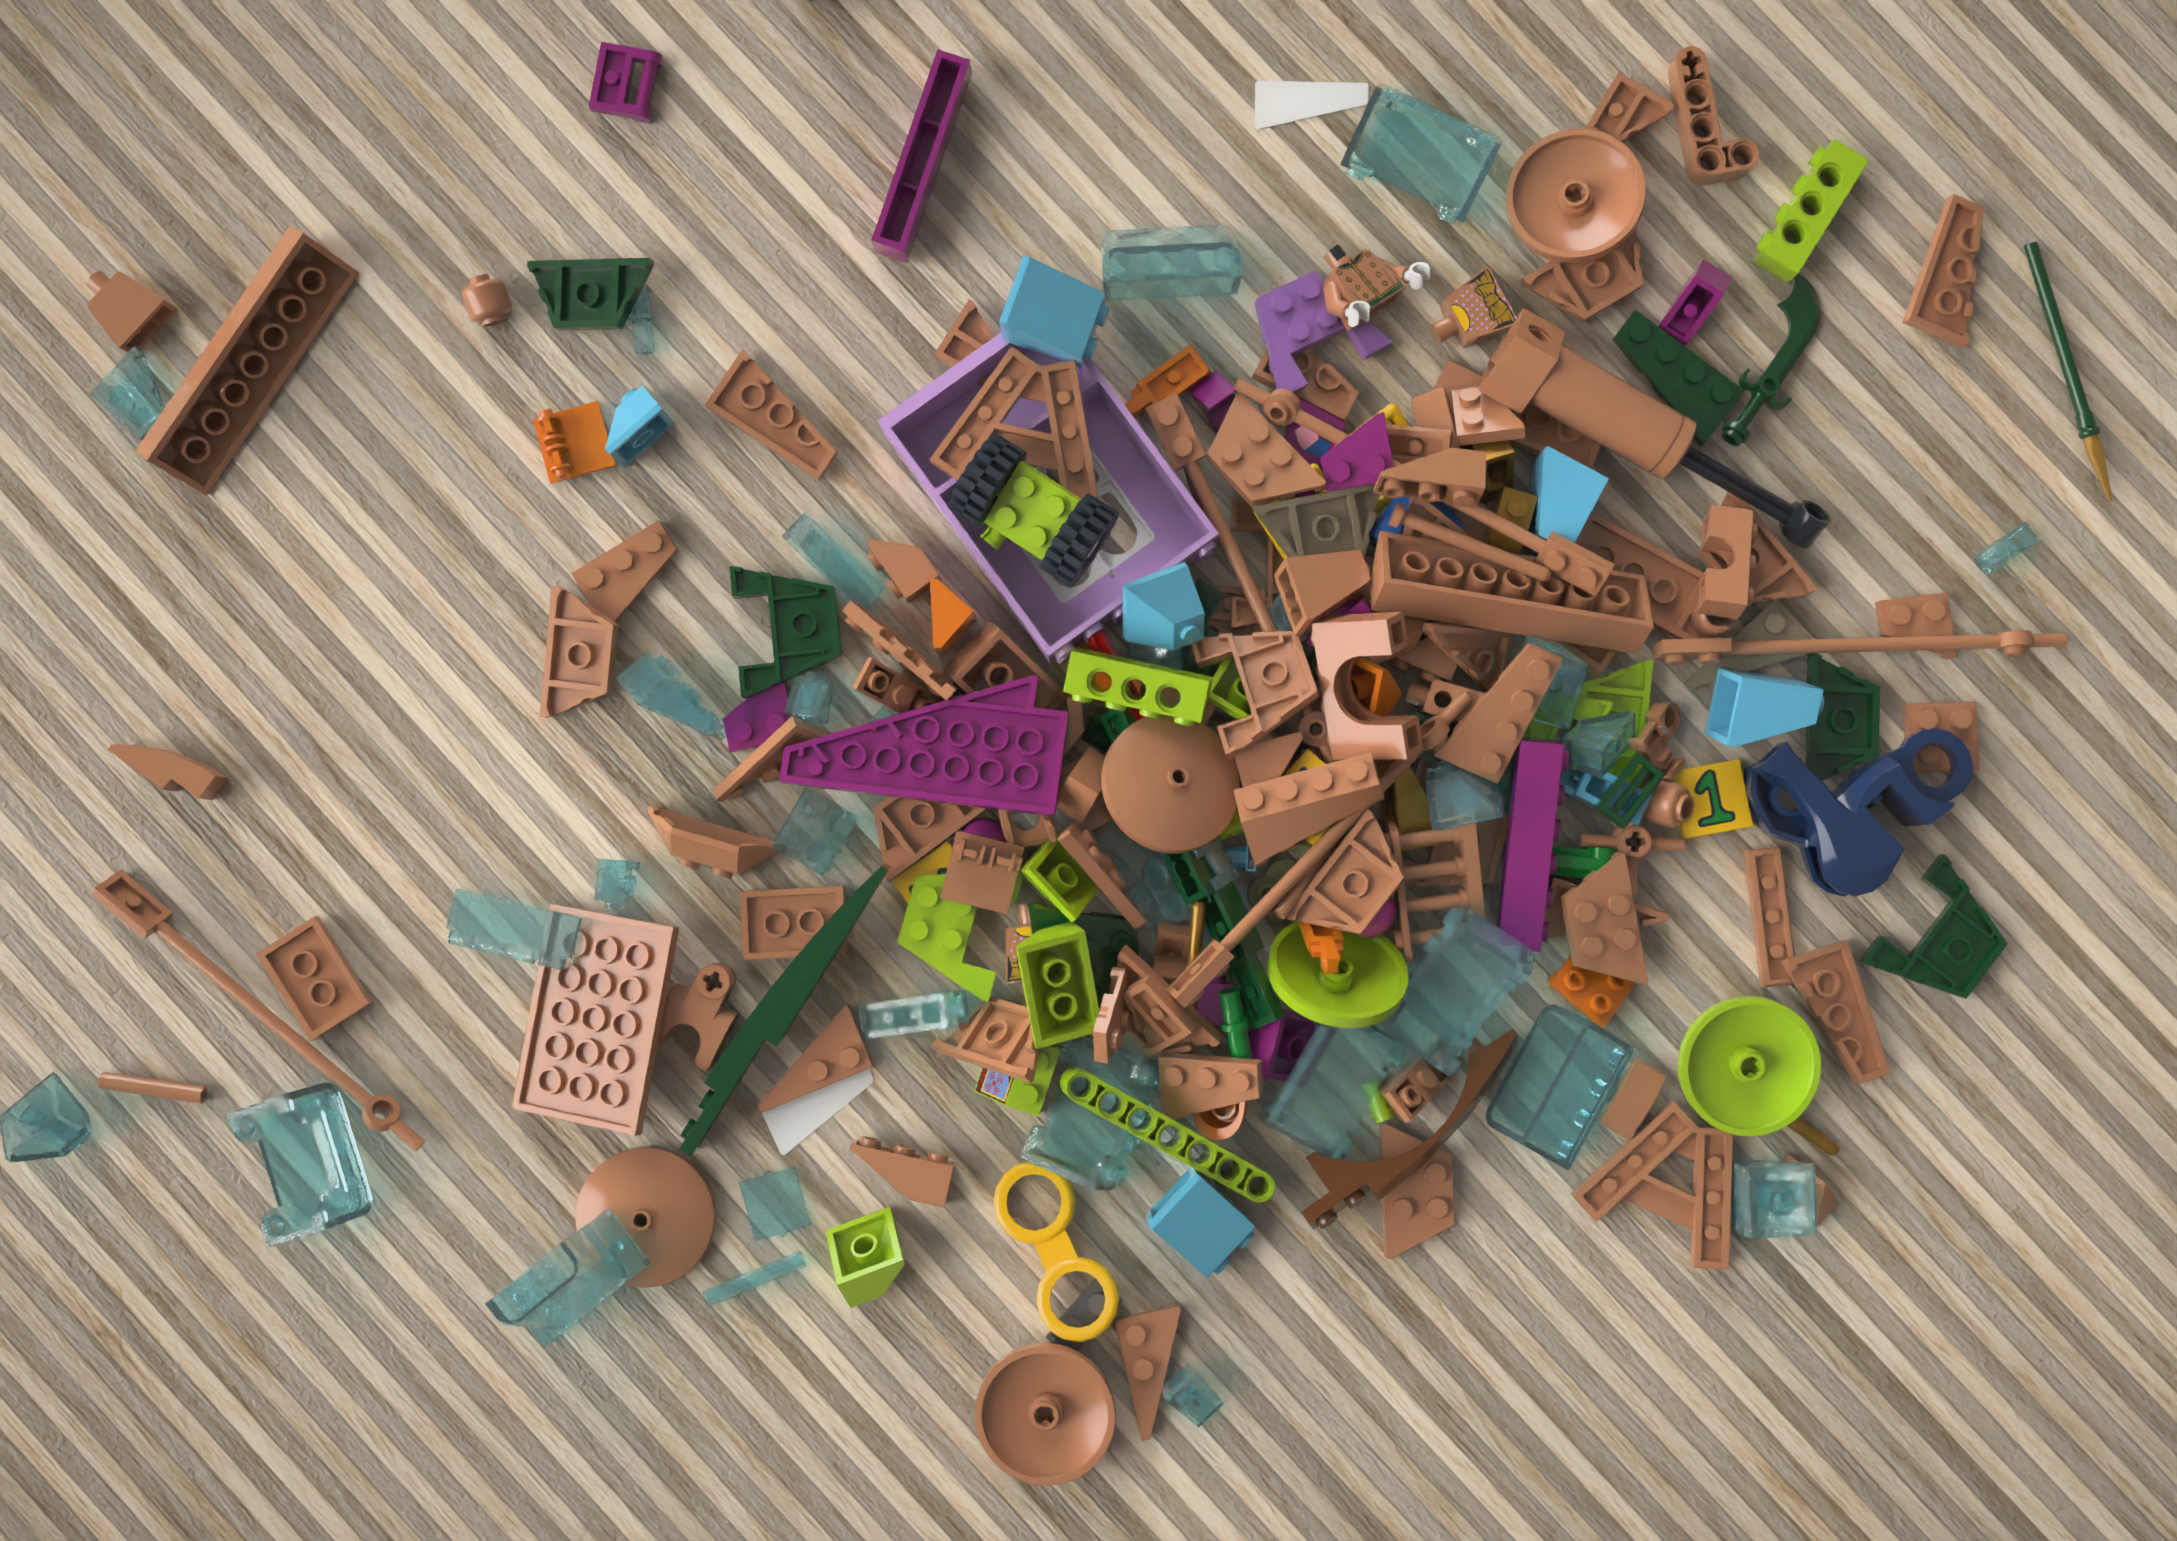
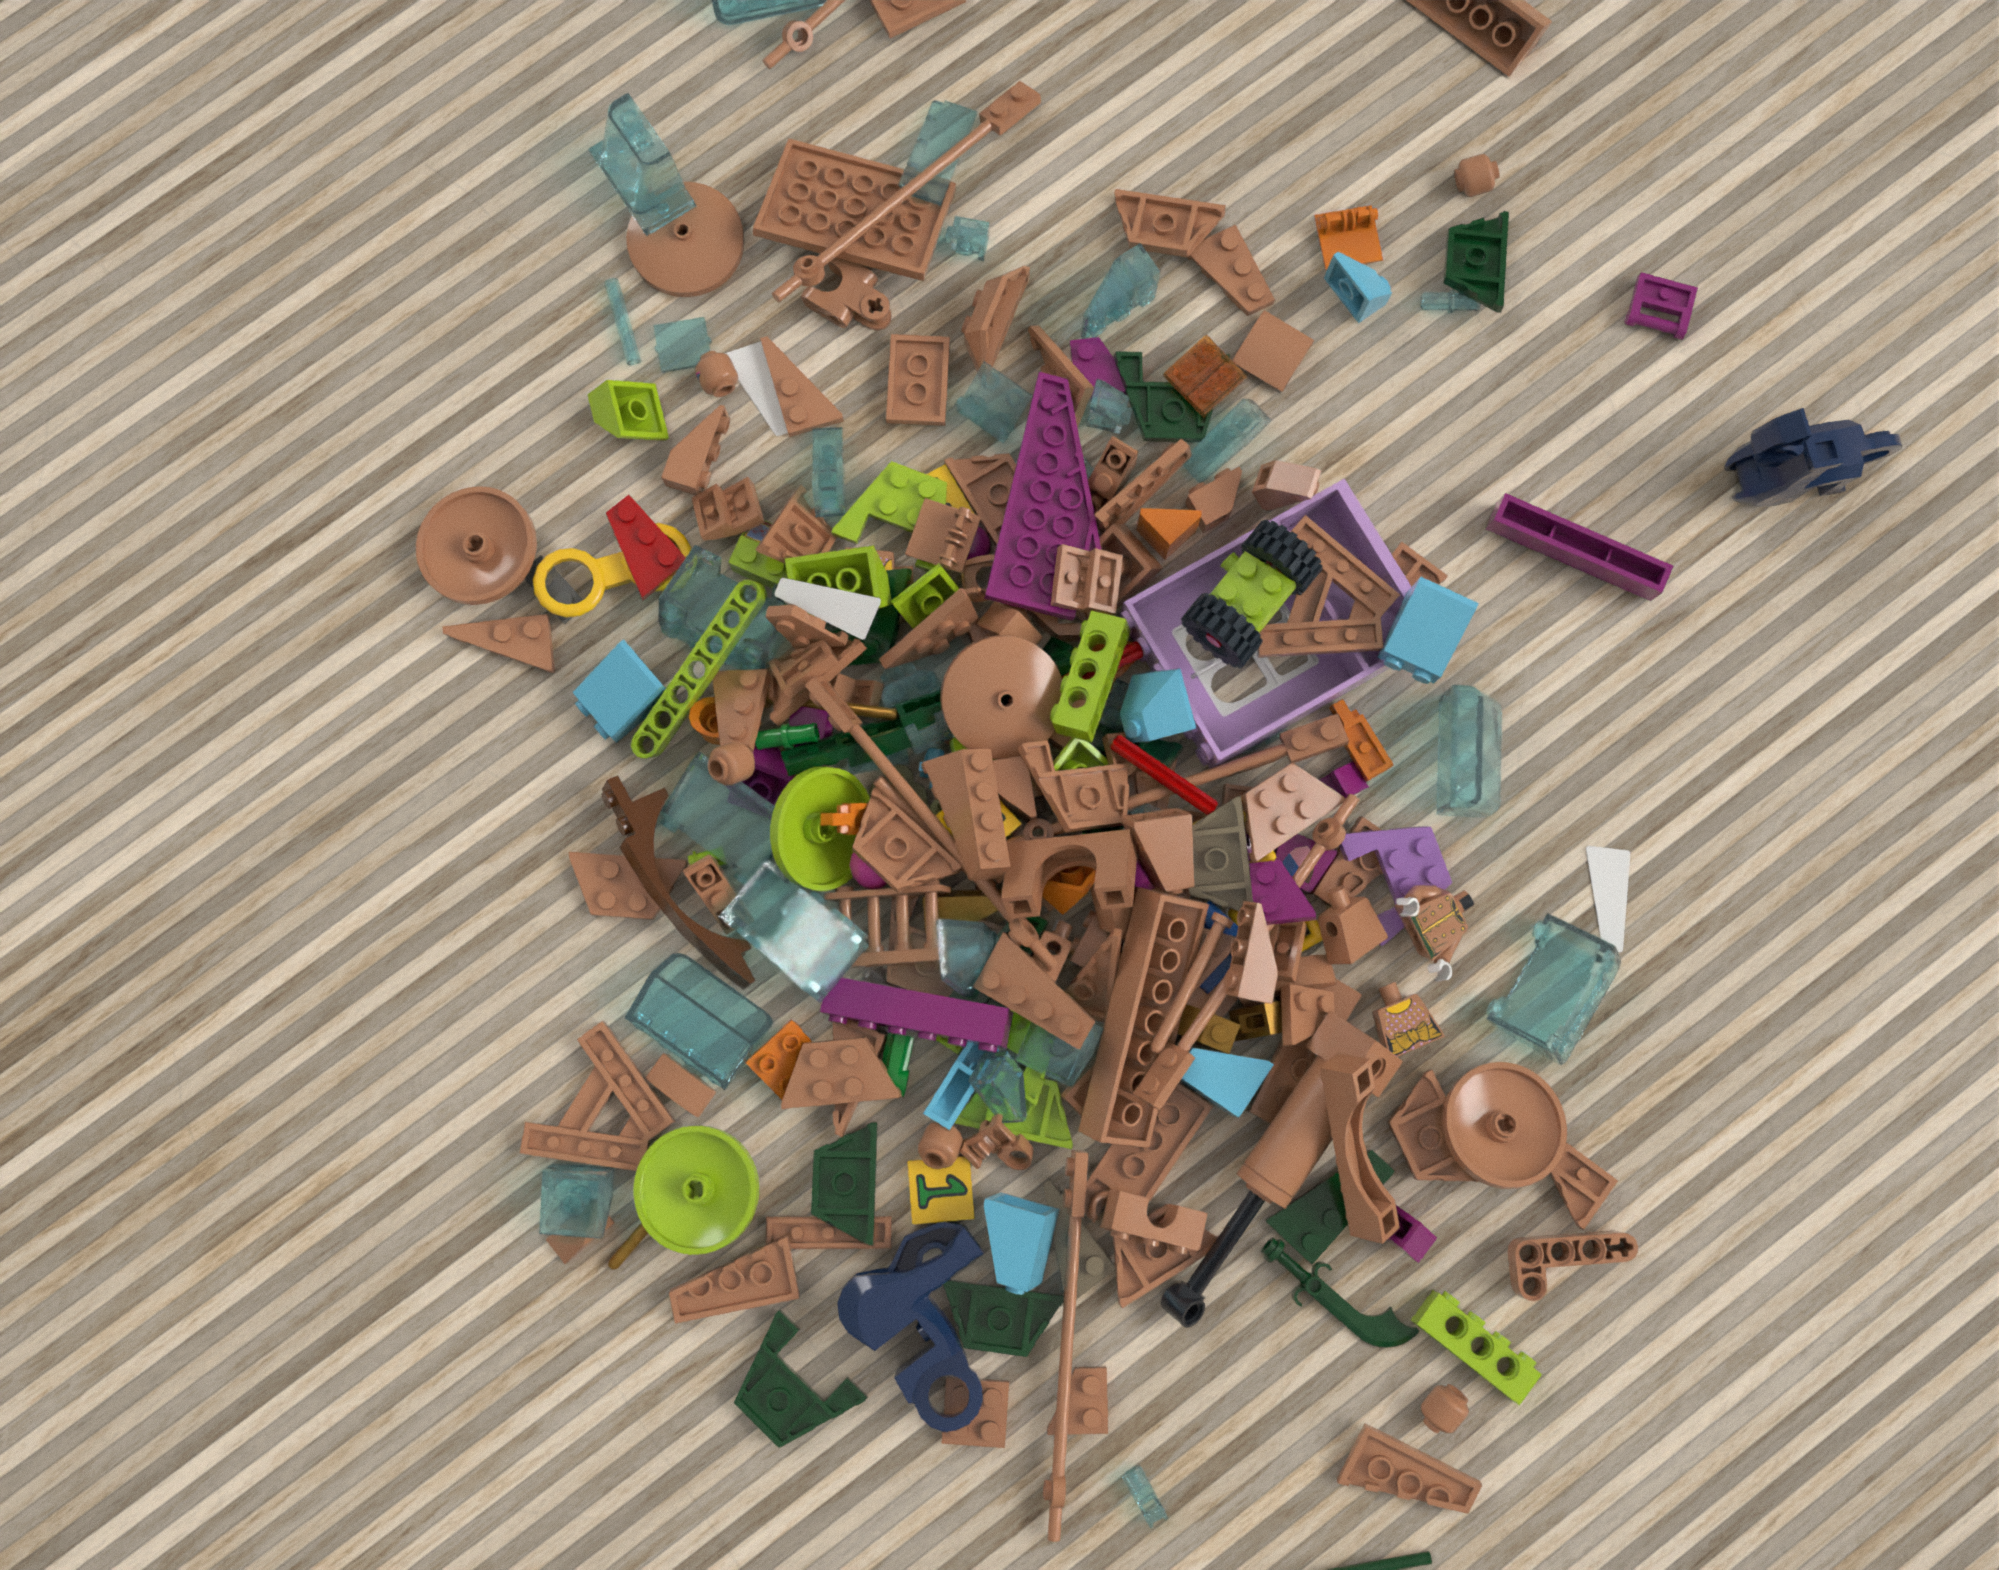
camera: 90 degrees right, 5 degrees down
dark green slope [679,863,891,1156] -> none
nougat wing [705,349,838,482] -> none
clear light blue slope [1162,1363,1224,1427] -> none
nougat bar [1578,823,1685,894] -> none
dark green tile [1594,753,1666,829] -> none
none -> red wing [606,494,689,601]
none -> nougat slope [692,477,765,540]
none -> nougat head [695,351,739,397]
none -> nougat head [708,741,755,786]
none -> nougat bar [772,81,1041,303]
none -> white sticker [775,578,881,640]
none -> dark green wing [811,1122,878,1246]
none -> nougat slope [1050,544,1123,615]
none -> red axle [1110,735,1218,815]
none -> clear orange tile [1163,334,1247,418]
none -> nougat slope [1232,310,1315,392]
none -> nougat slope [1252,460,1321,511]
none -> nougat torso [1318,885,1388,965]
none -> nougat arch [1320,1053,1400,1244]
none -> nougat head [1421,1384,1469,1433]

